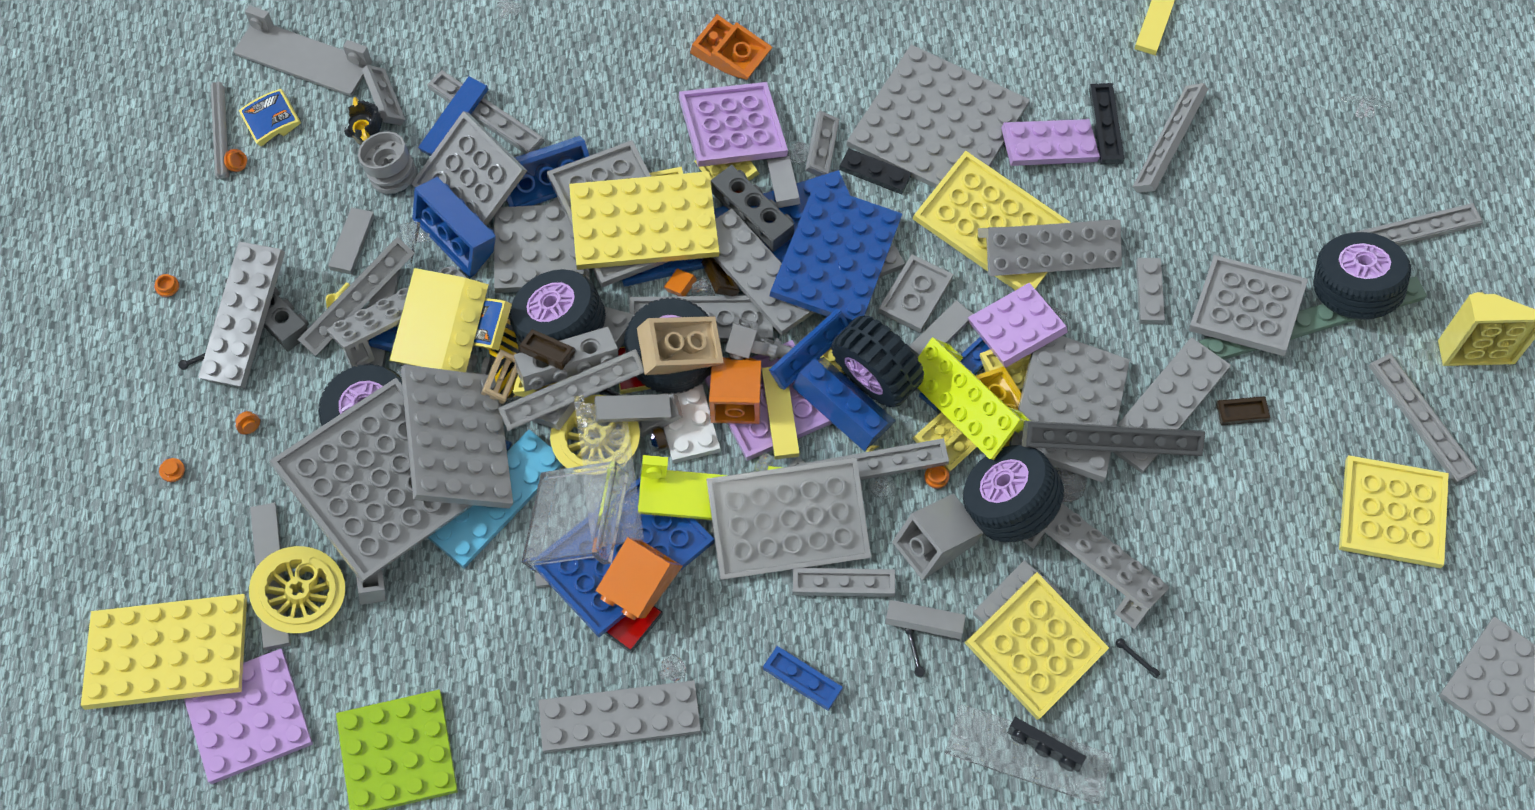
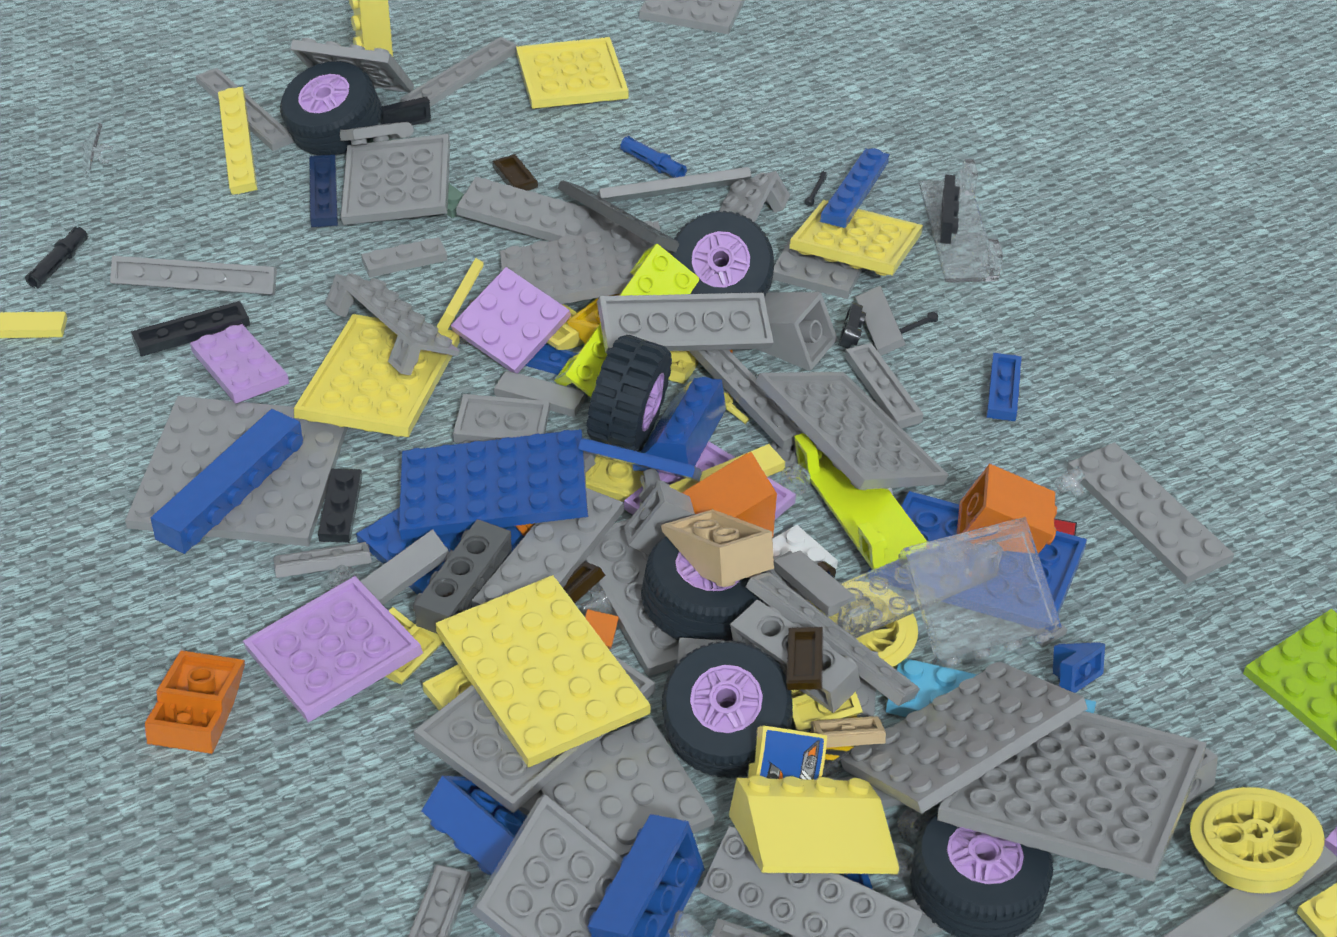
camera: 115 degrees left, 20 degrees down
none -> black pin [25,226,88,289]
none -> blue brick [151,409,303,554]
none -> light yellow plate [218,87,258,195]
none -> light grey plate [291,38,414,93]
none -> dark blue plate [309,155,338,227]
none -> light grey hinge [340,122,414,145]
none -> black tile [380,96,431,126]
none -> light yellow tile [436,258,484,335]
none -> light grey tile [596,167,751,203]
none -> light grey plate [597,293,774,353]
none -> blue pin [620,136,687,178]
none -> blue plate [820,148,890,228]
none -> black plate [838,302,866,349]
none -> blue slope [1053,642,1105,693]

